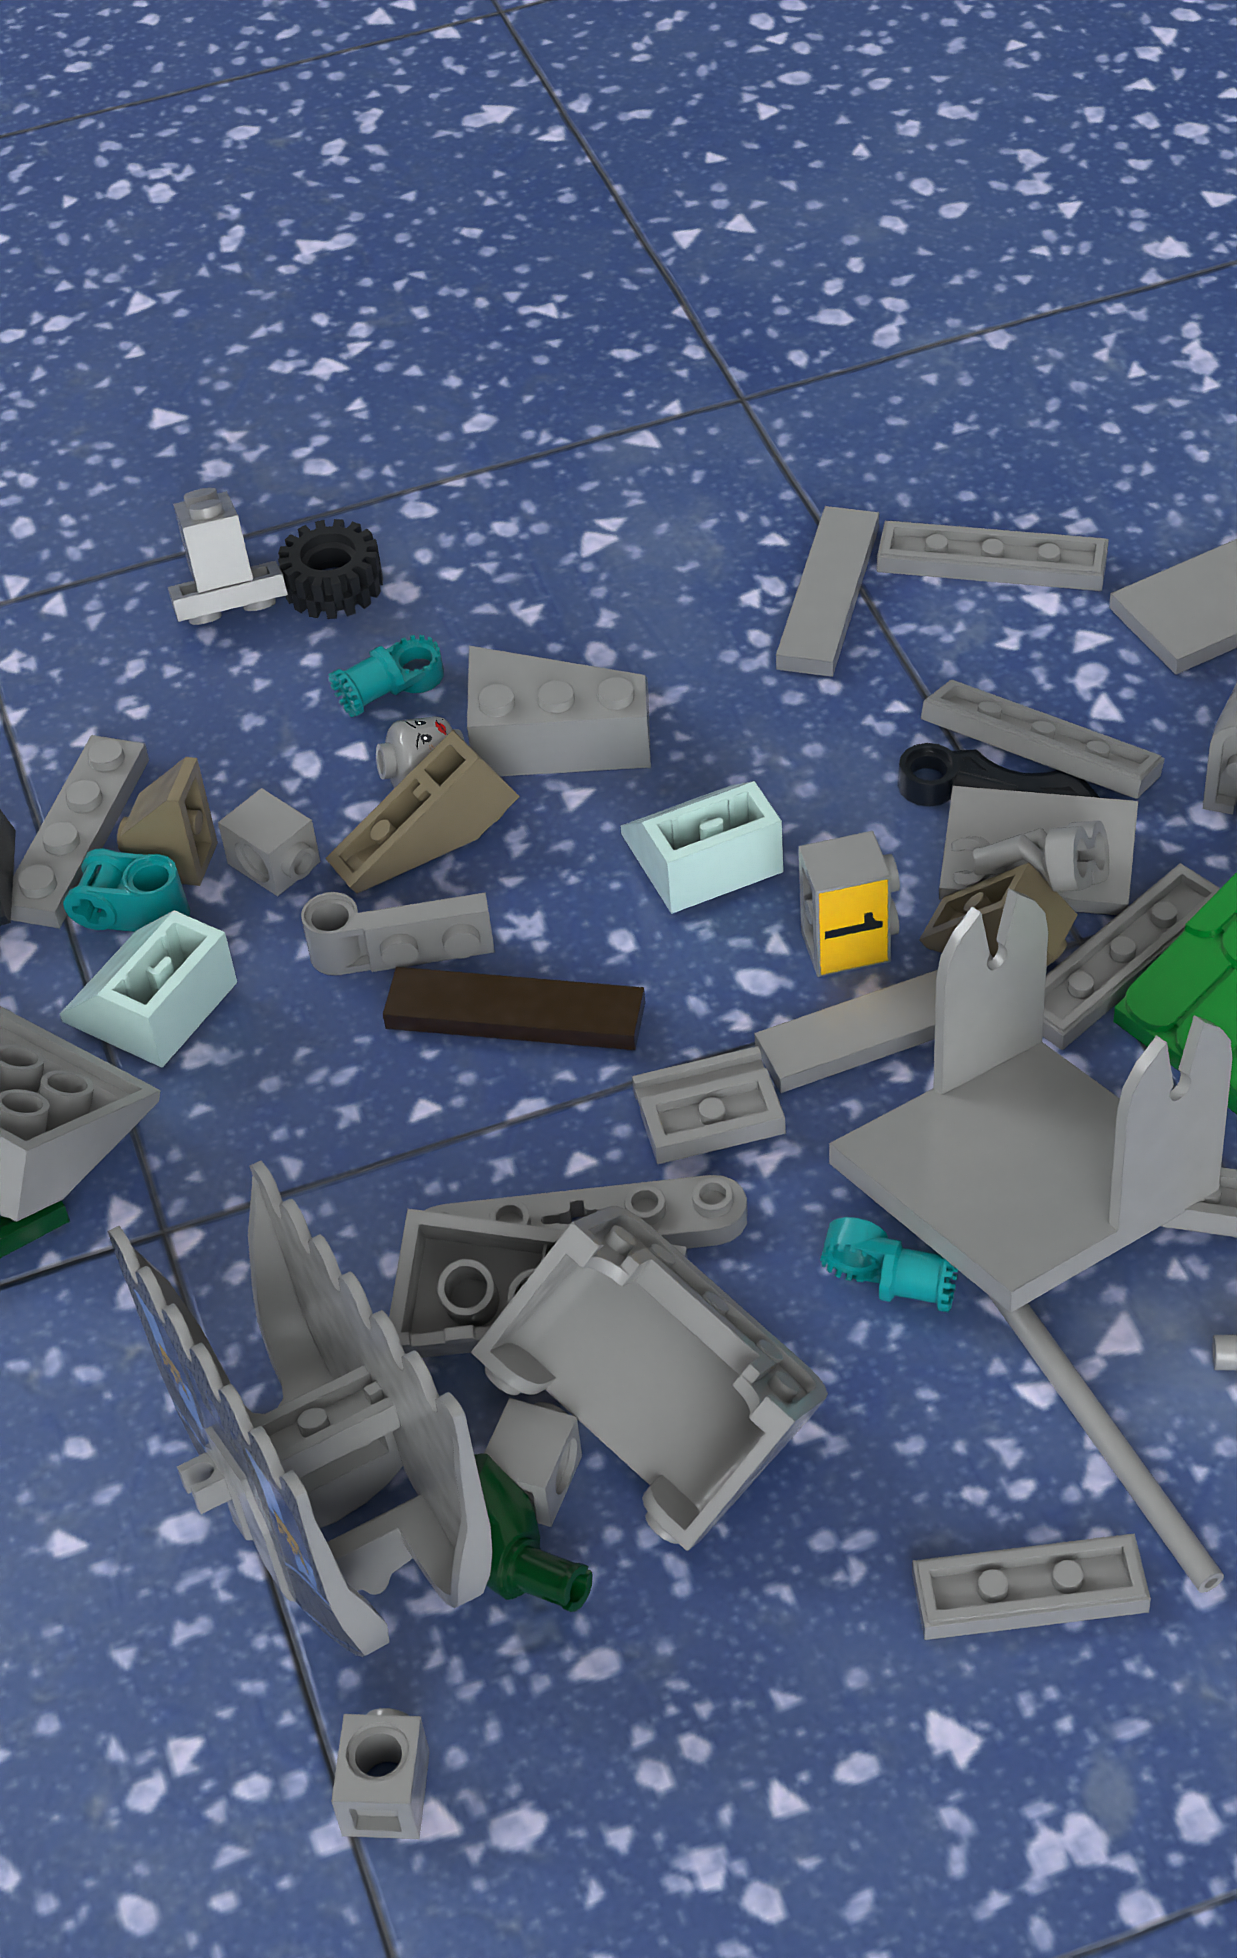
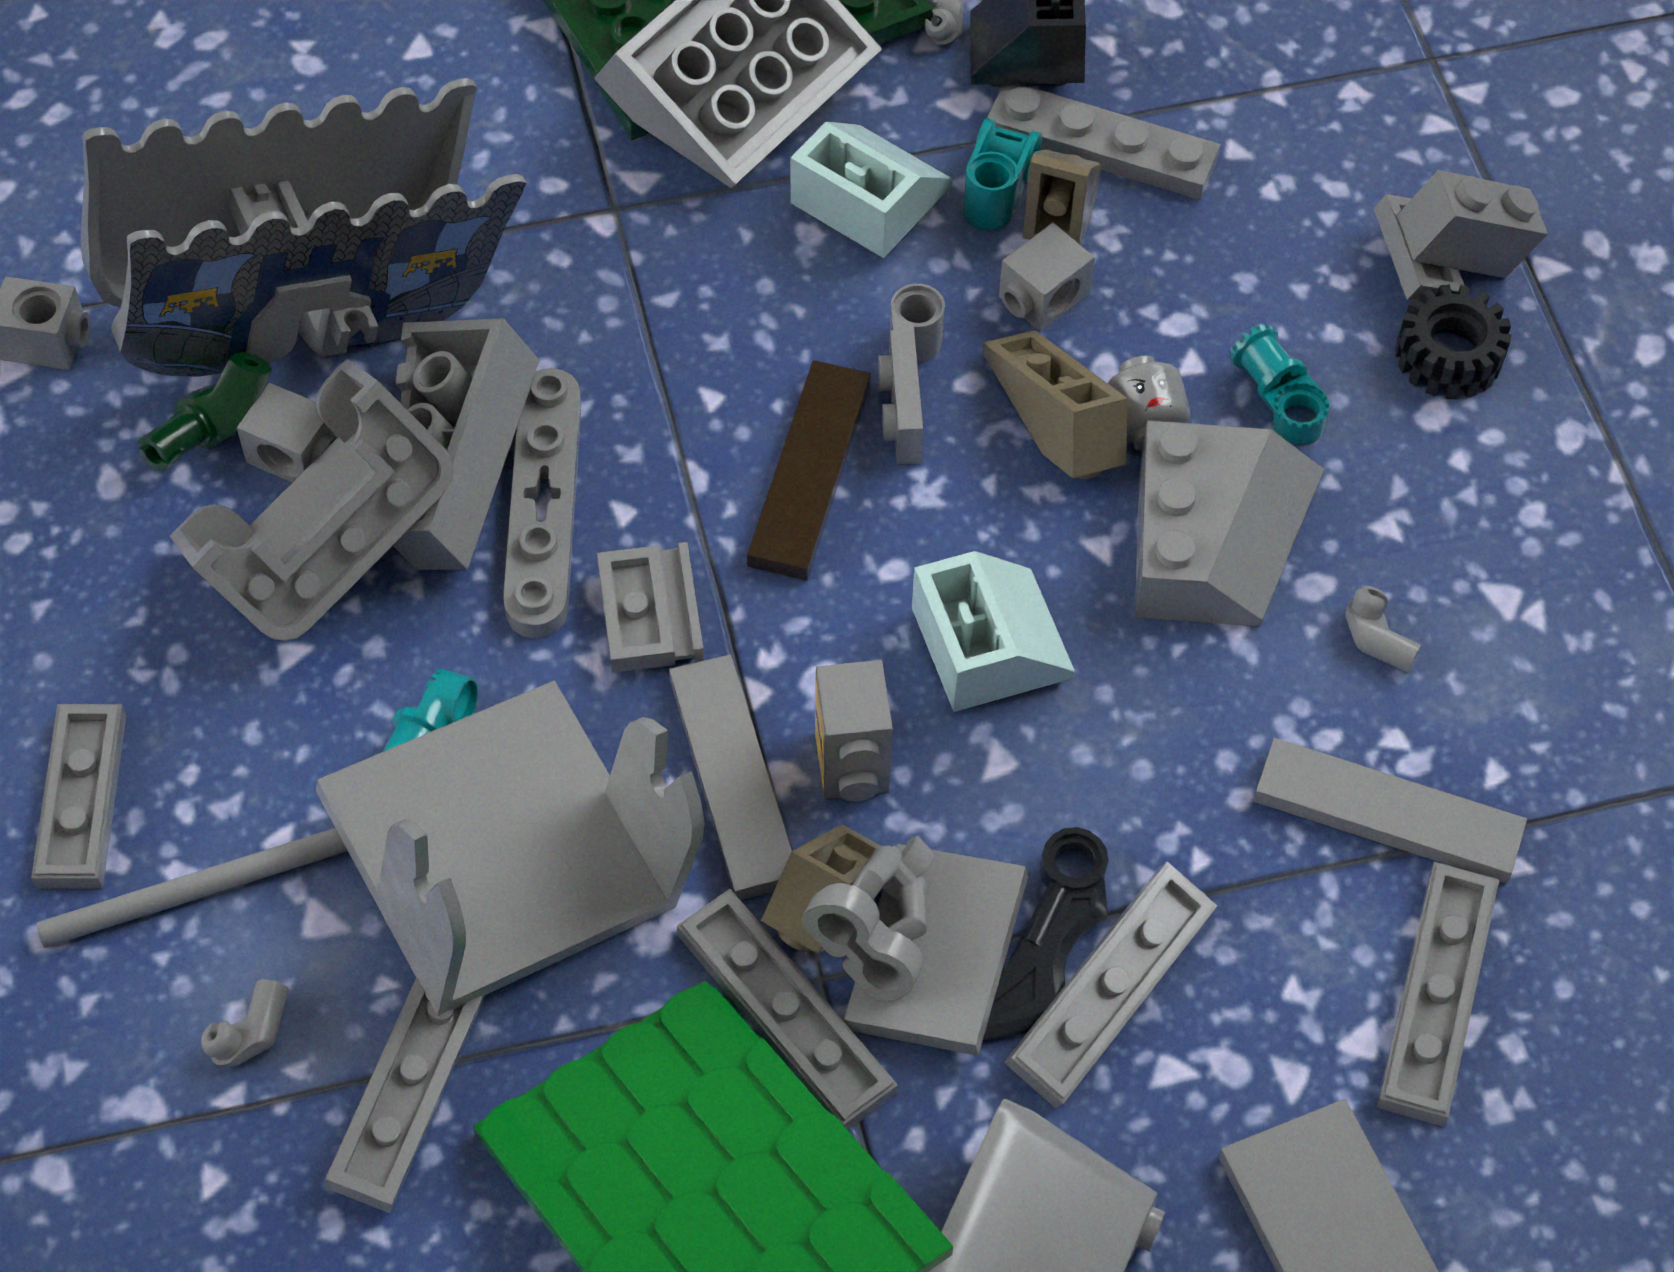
camera: 90 degrees right, 10 degrees up
none -> light grey arm [1345,586,1421,673]

